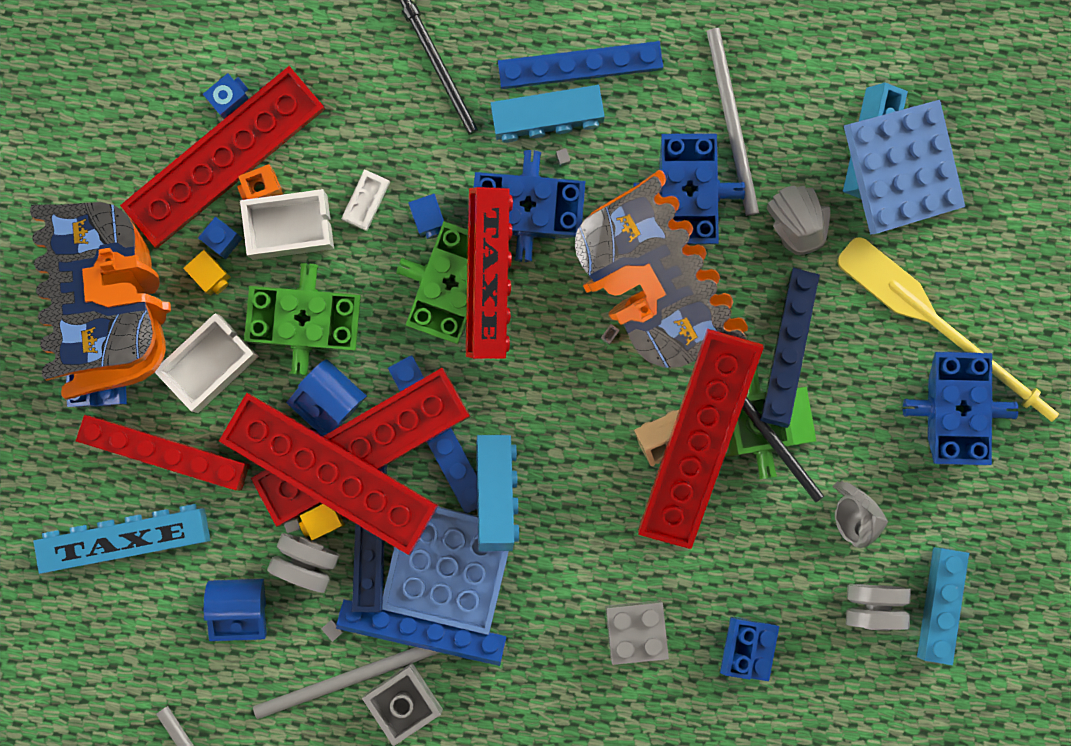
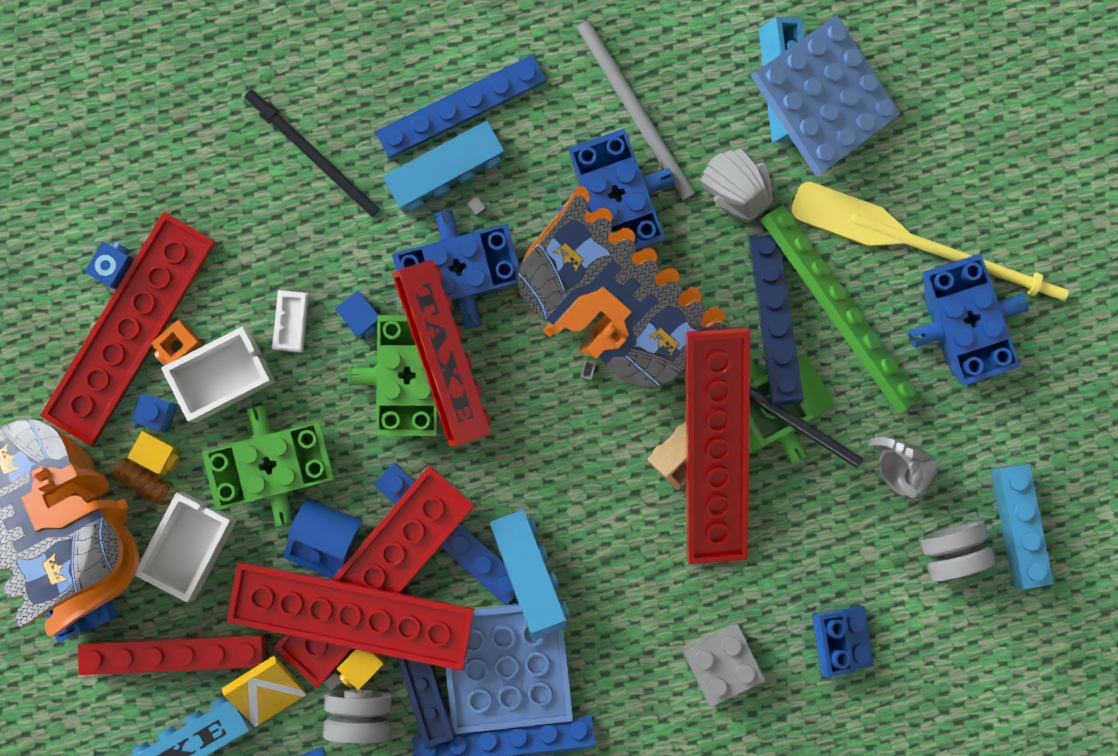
camera: 20 degrees left, 0 degrees up
none -> clear orange piece [112,457,170,506]
none -> yellow tile [222,656,307,727]
none -> bright green plate [761,205,921,414]

